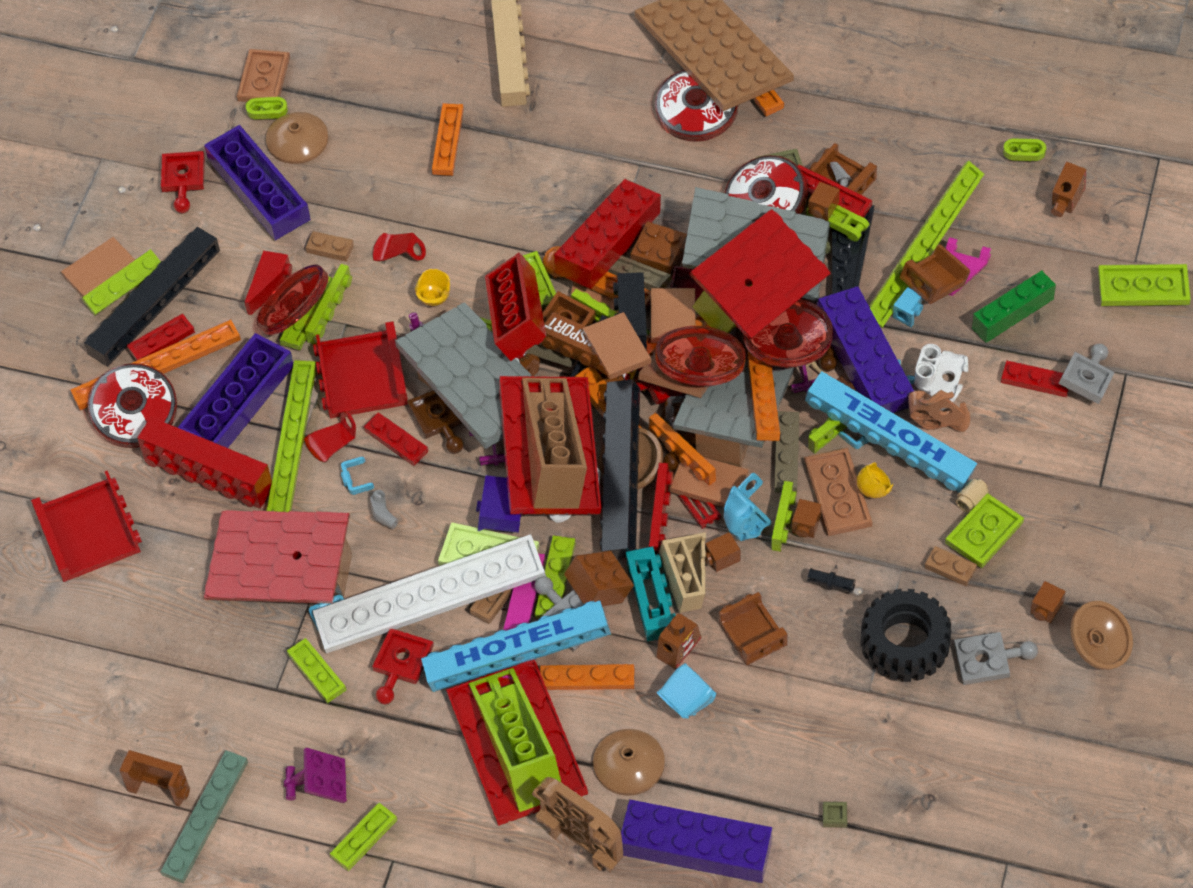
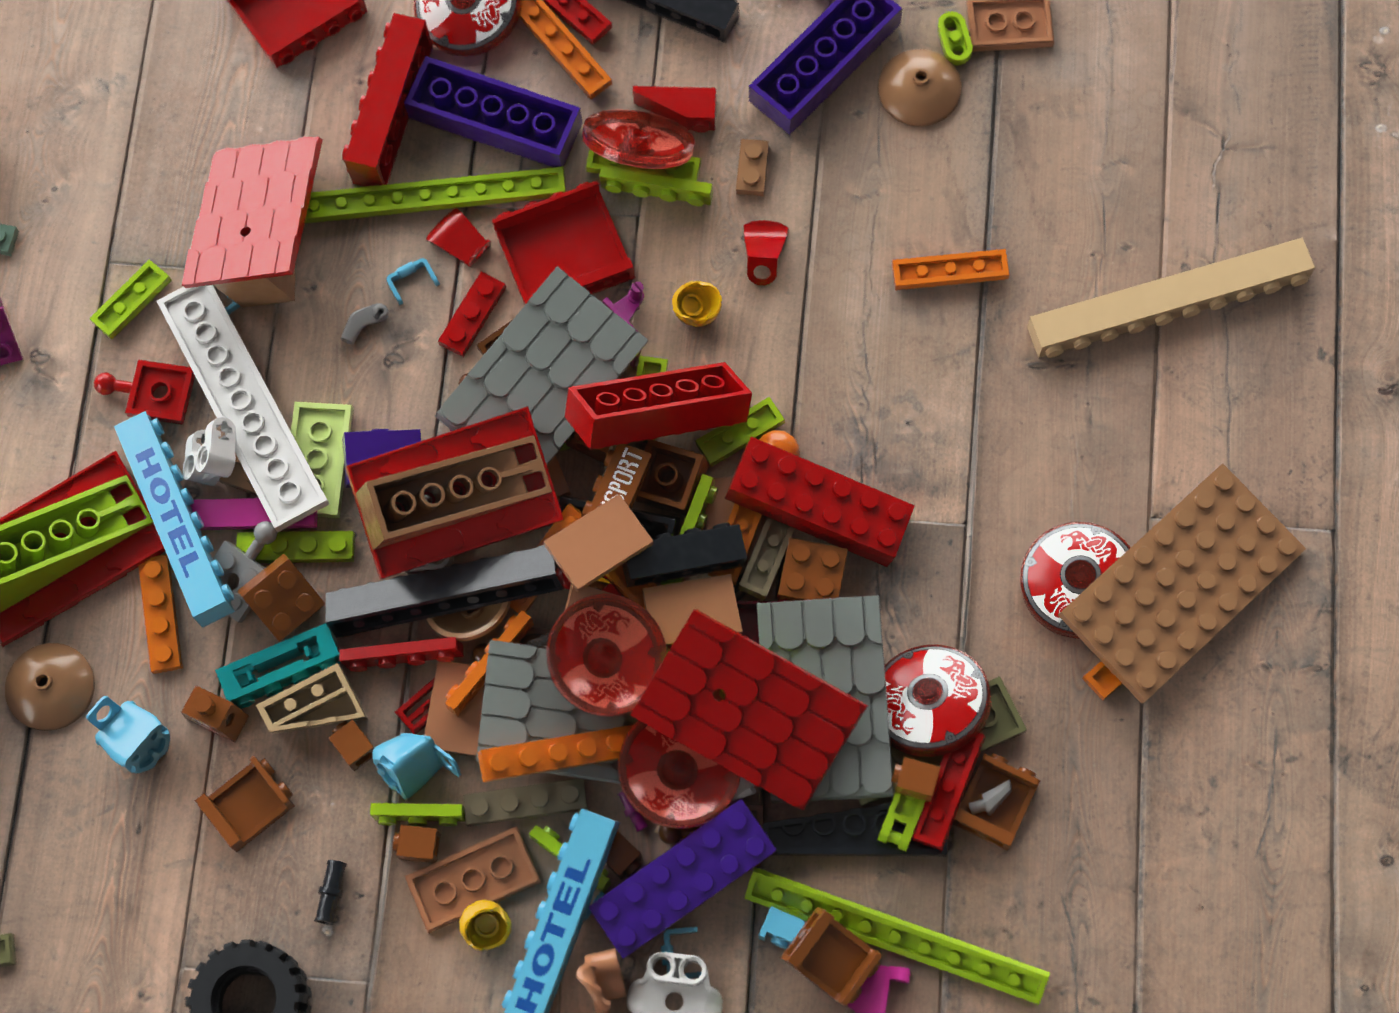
camera: 80 degrees right, 15 degrees up
none -> white piece [183,417,236,486]

